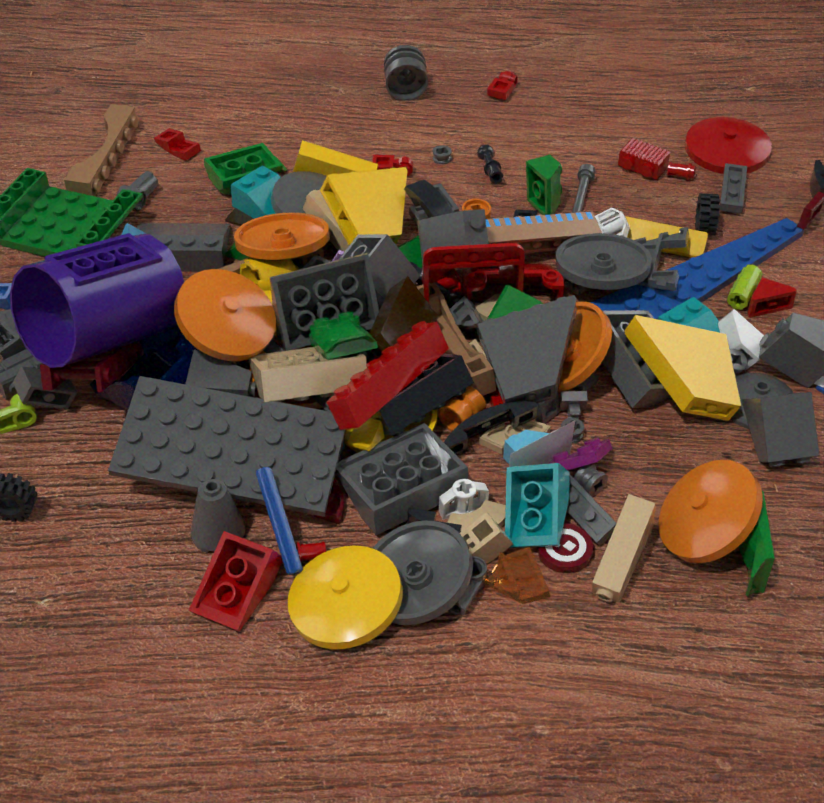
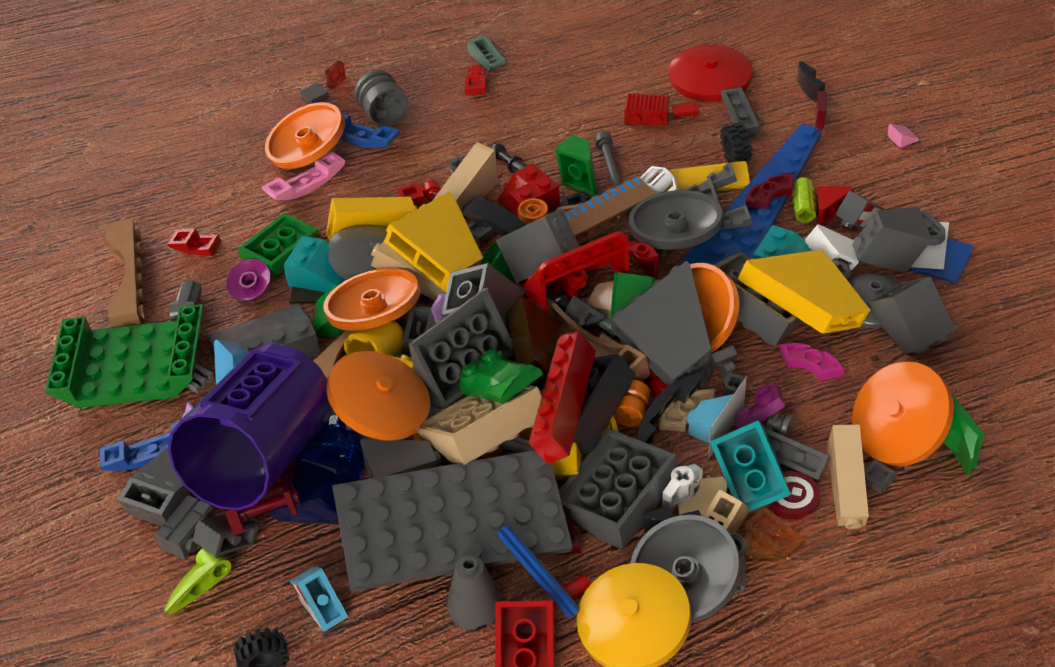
camera: 20 degrees left, 0 degrees up
none -> magenta dish [226,259,271,302]
none -> bright pink slope [262,151,345,200]
none -> orange dish [265,102,345,169]
none -> medium azure slope [290,567,348,632]
none -> dark grey tile [300,83,329,104]
none -> clear red tile [325,61,346,89]
none -> blue slope [340,113,400,149]
none -> tan slope [432,142,498,216]
none -> sand green slope [467,35,506,71]
none -> red slope [498,163,560,218]
none -> dark red tile [745,174,794,209]
none -> dark pink tile [780,343,845,381]
none -> dark grey slope [835,190,885,229]
none -> dark grey tile [864,459,897,494]

